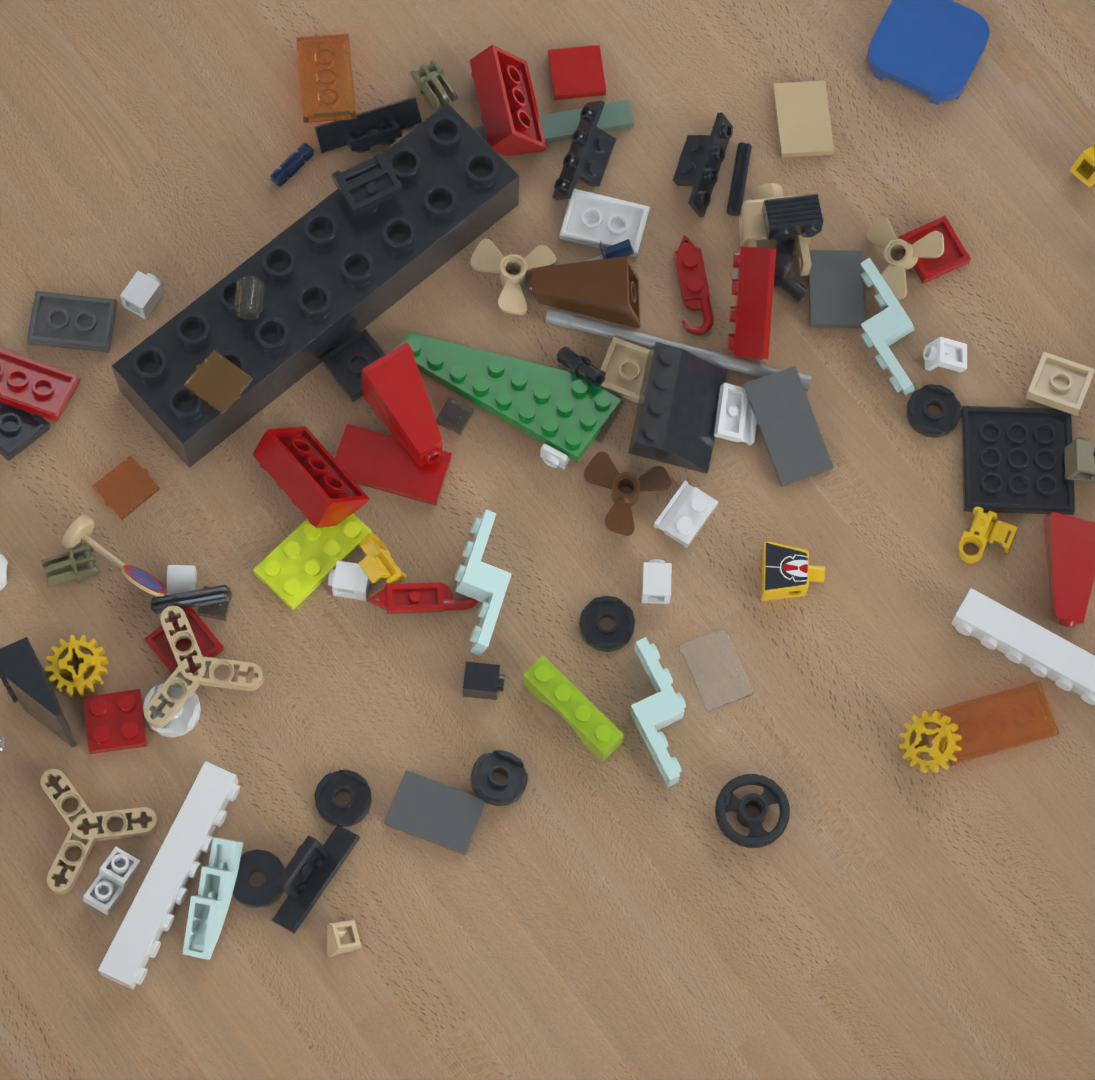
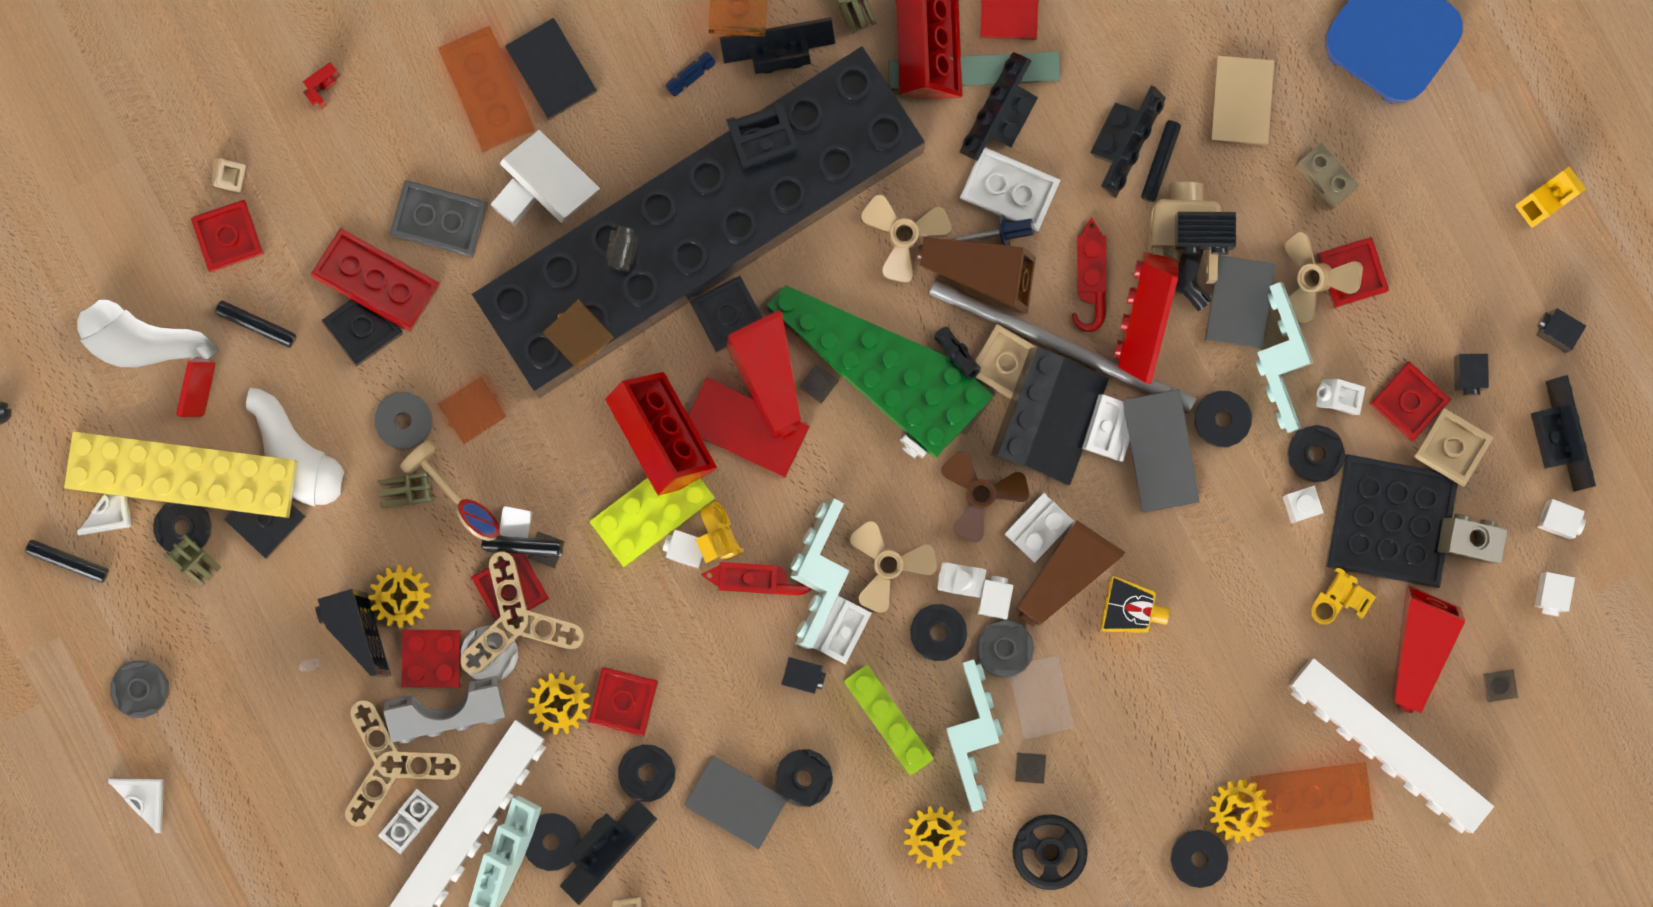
camera: 10 degrees right, 15 degrees up
none -> dark grey tile [375,392,432,449]
none -> light grey arch [383,676,505,743]
none -> clear orange tile [438,26,535,153]
none -> white tile [500,130,600,223]
none -> black tile [505,18,597,120]
none -> yellow gear [528,672,591,735]
none -> red tile [588,667,658,737]
none -> white plate [813,596,872,664]
none -> tan piece [850,521,937,613]
none -> yellow gear [904,806,966,869]
none -> white bracket [937,562,986,598]
none -> dark grey tile [976,620,1034,678]
none -> clear smoke plate [1015,752,1046,784]
none -> reddish brown slope [1016,520,1125,626]
none -> black tile [1170,830,1229,888]
none -> black tile [1194,391,1252,448]
none -> white brick [1282,486,1324,524]
none -> dark tan brick [1295,143,1359,209]
none -> red tile [1369,361,1452,442]
none -> black brick [1454,354,1489,396]

